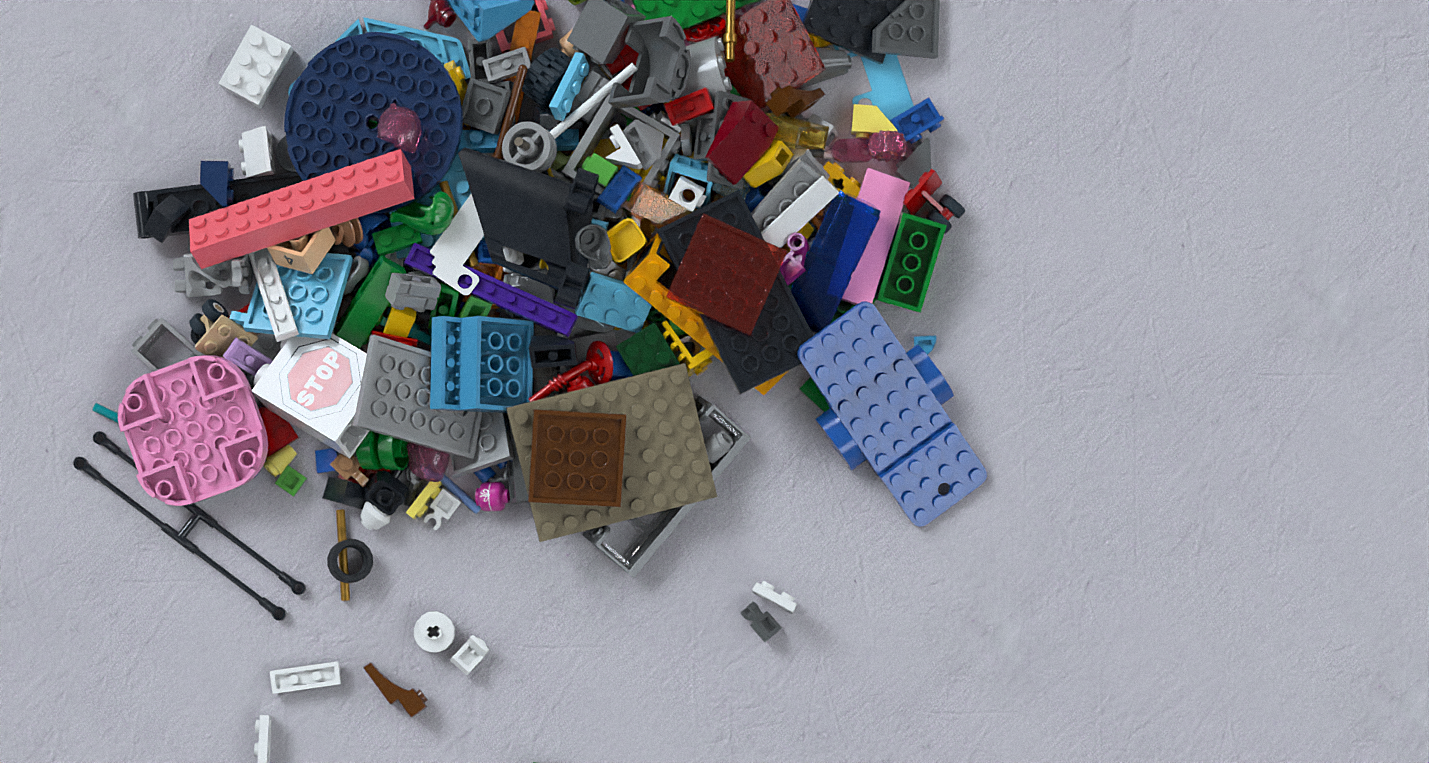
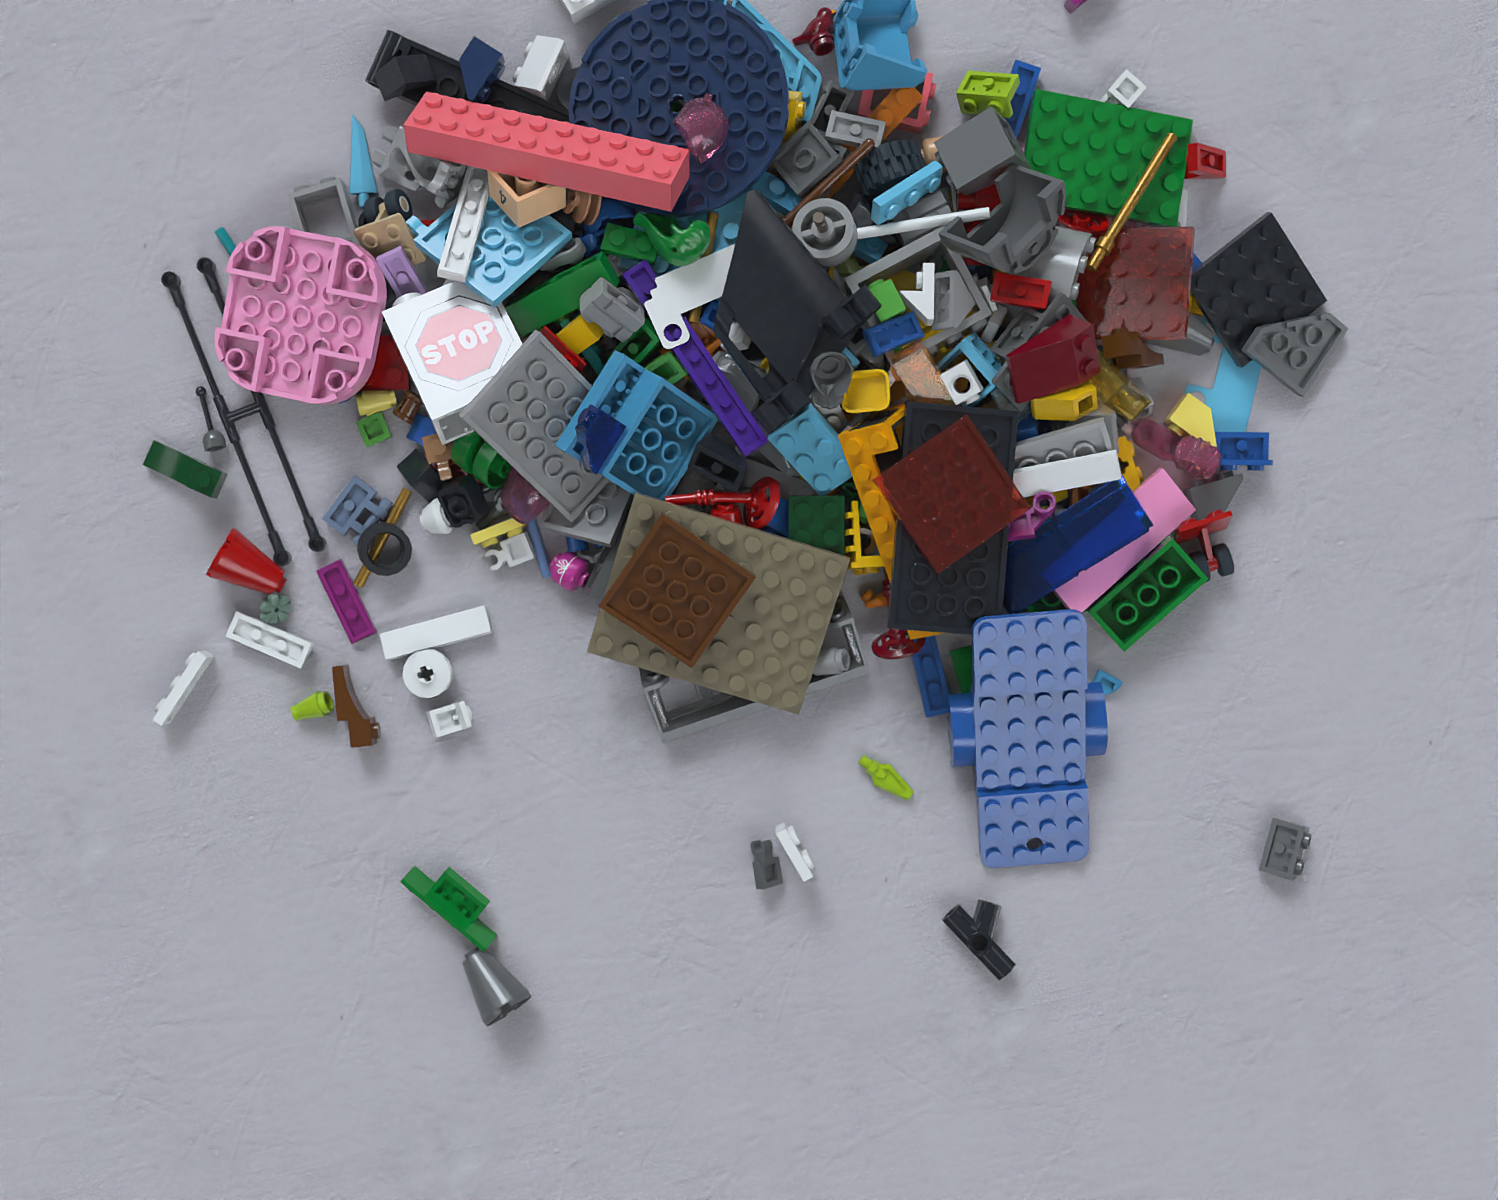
camera: 30 degrees right, 5 degrees up
none -> dark green slope [143,440,228,499]
none -> hinge [195,386,227,452]
none -> red cone [205,528,287,595]
none -> sand green plant [259,593,292,625]
none -> lime cone [290,691,334,721]
none -> magenta tile [316,559,377,644]
none -> sand blue plate [322,475,393,545]
none -> medium azure bar [349,114,377,209]
none -> white tile [380,605,492,661]
none -> reddish brown bush [392,389,424,425]
none -> clear blue slope [575,404,627,475]
none -> lime piece [858,755,914,800]
none -> orange arm [860,589,887,609]
none -> dark red dish [871,567,926,660]
none -> blue plate [911,635,950,718]
none -> black piece [942,899,1016,980]
none -> dark grey bracket [1259,818,1312,880]

